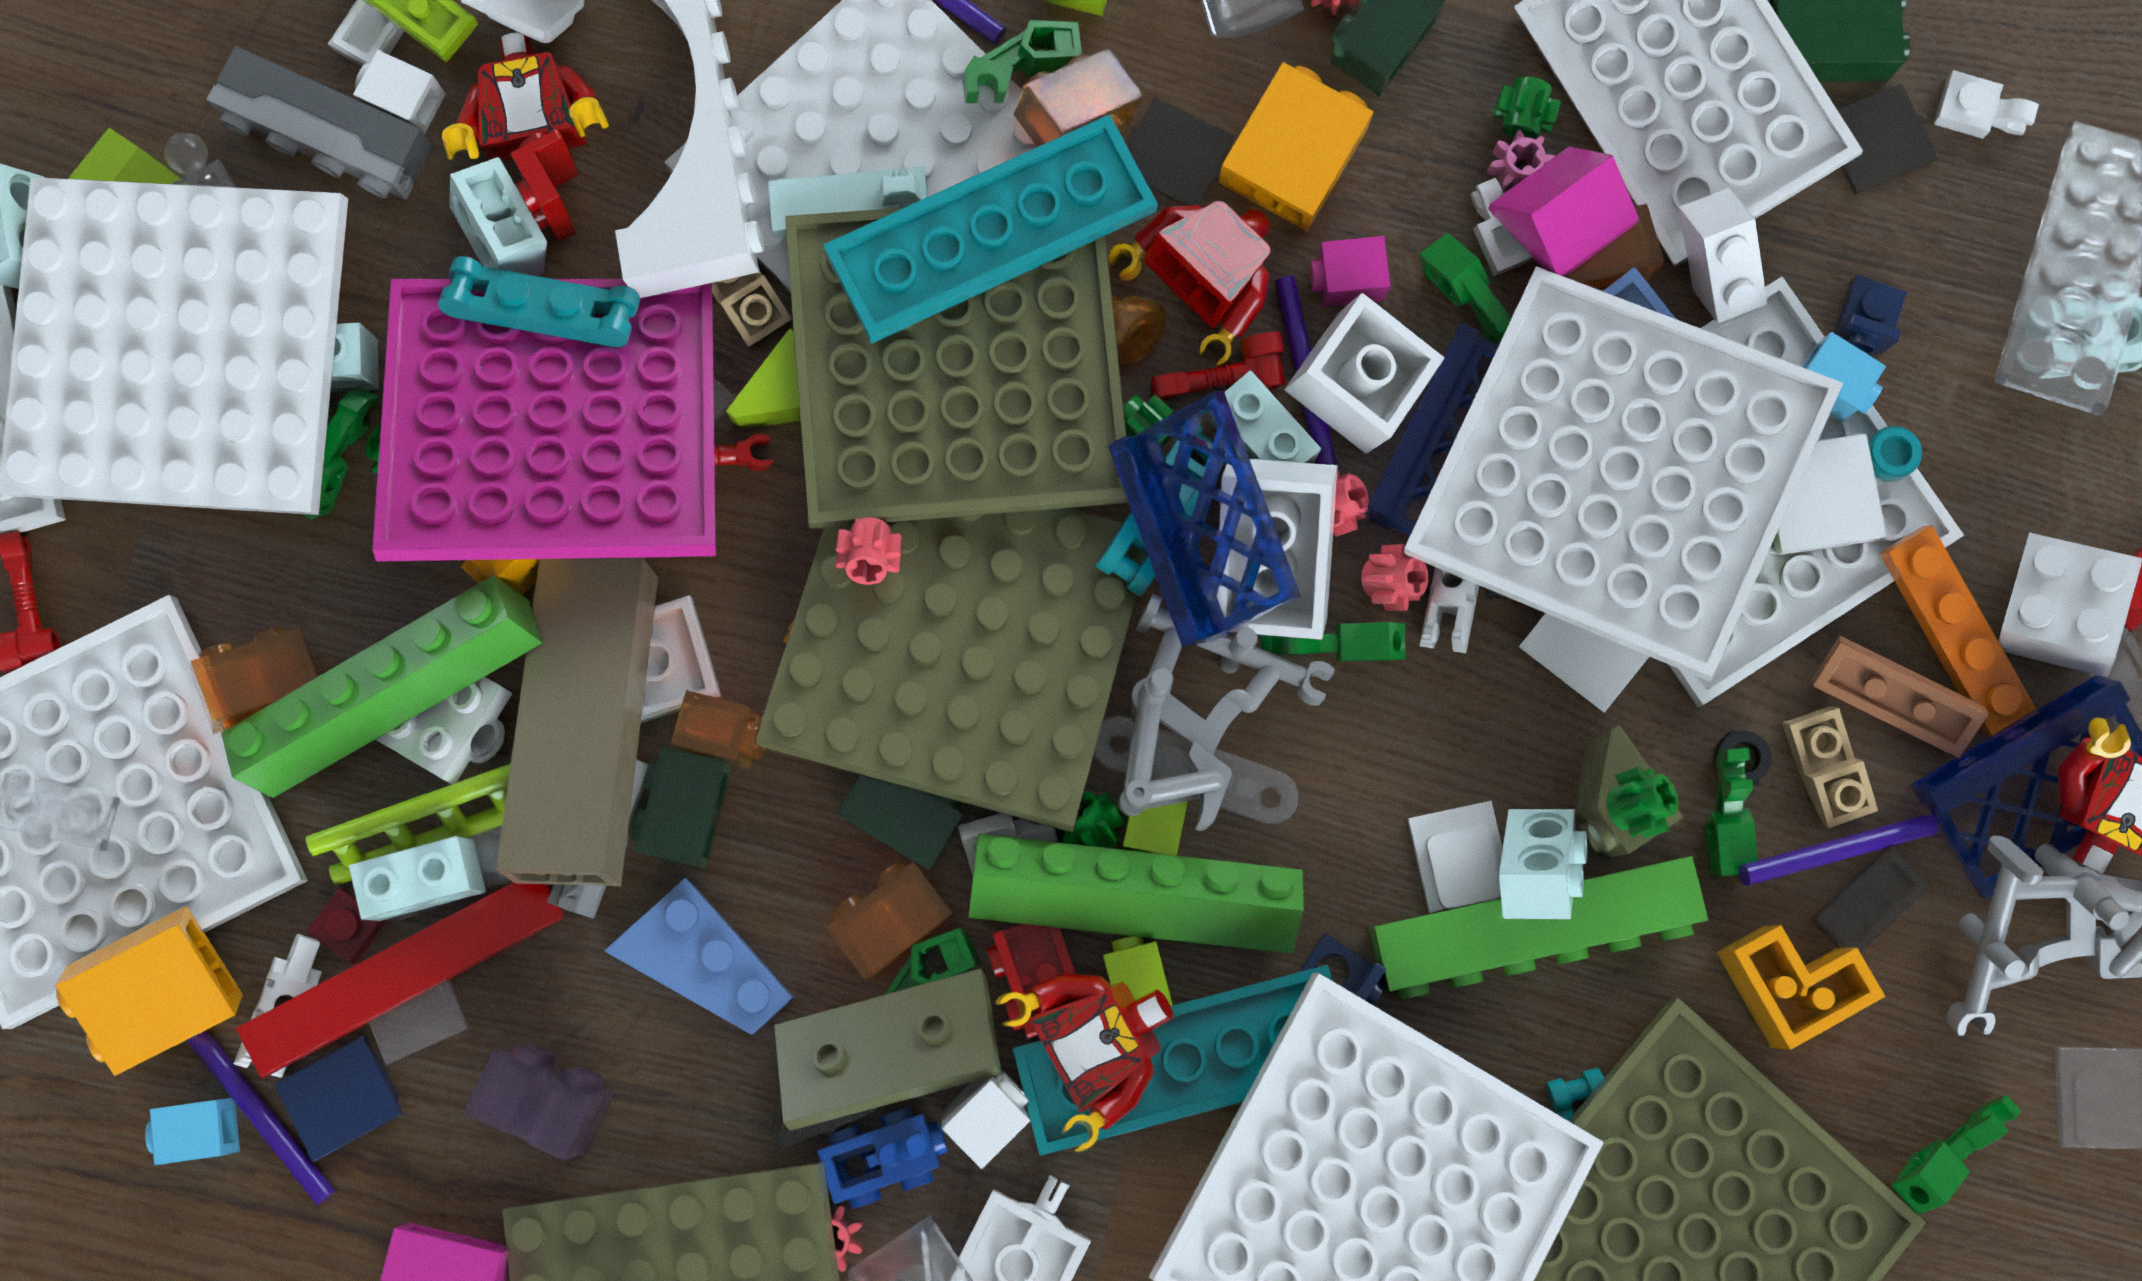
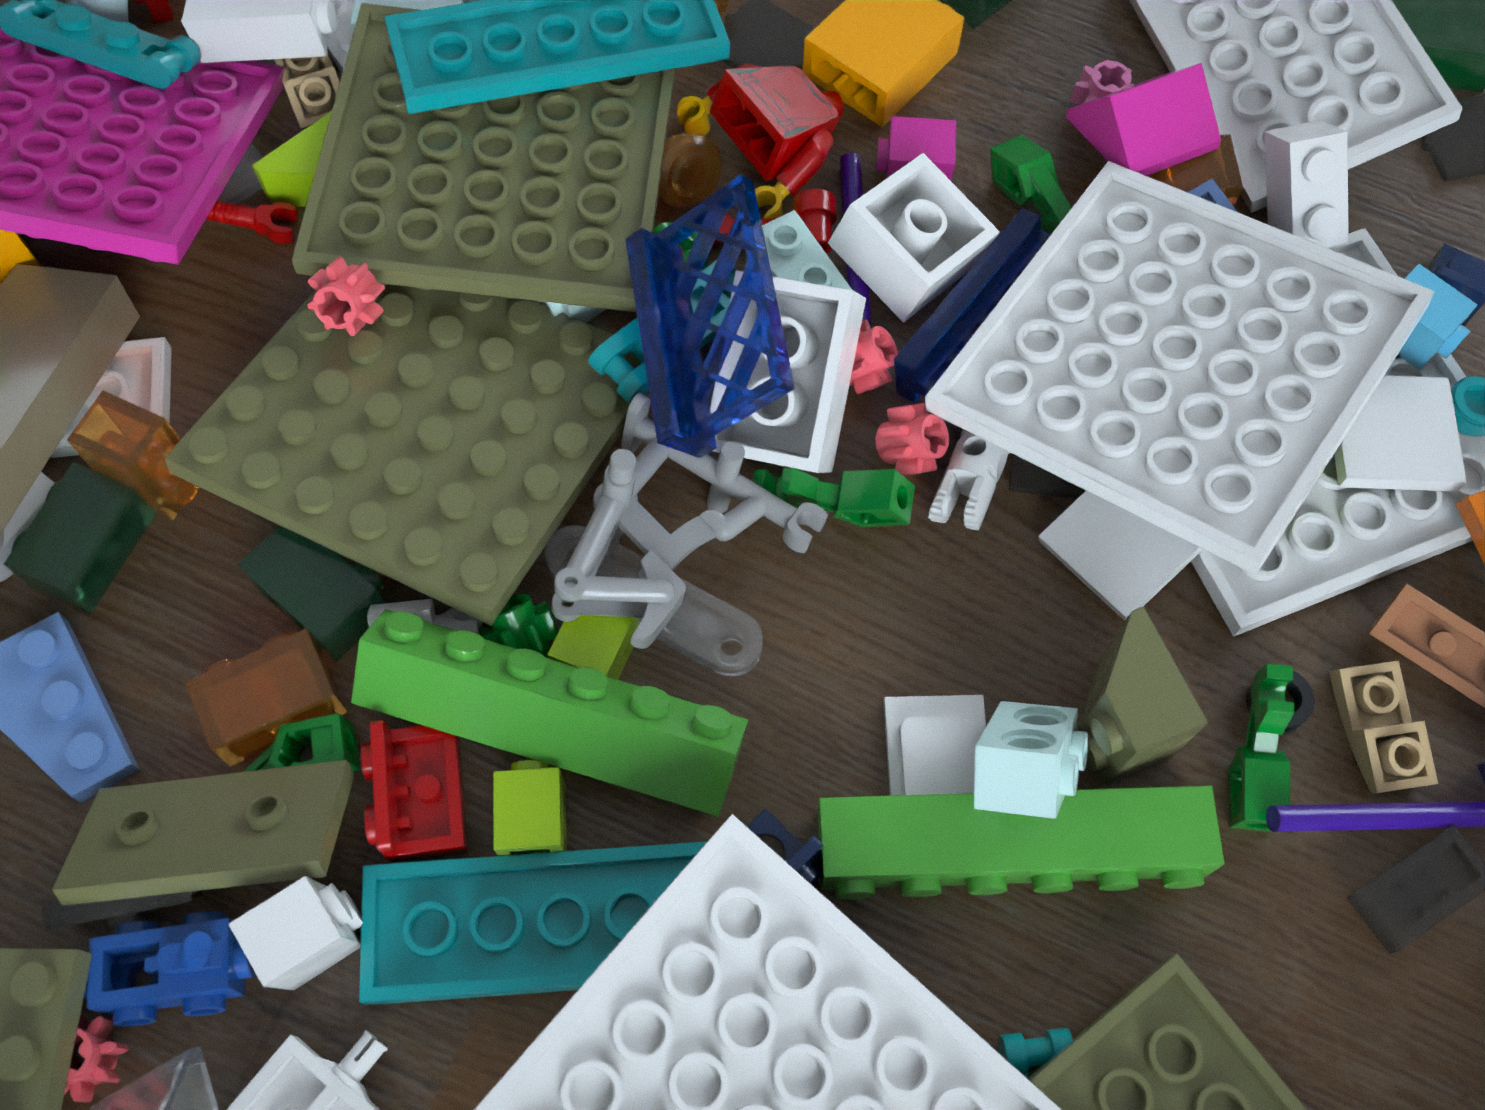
camera: 10 degrees right, 15 degrees down
torso [996,973,1173,1151] -> none
white plate [1470,178,1535,276] -> none
green gear [1492,76,1561,140] -> none
green gear [1606,766,1678,839] -> none
light orange brick [1716,925,1886,1050] -> none

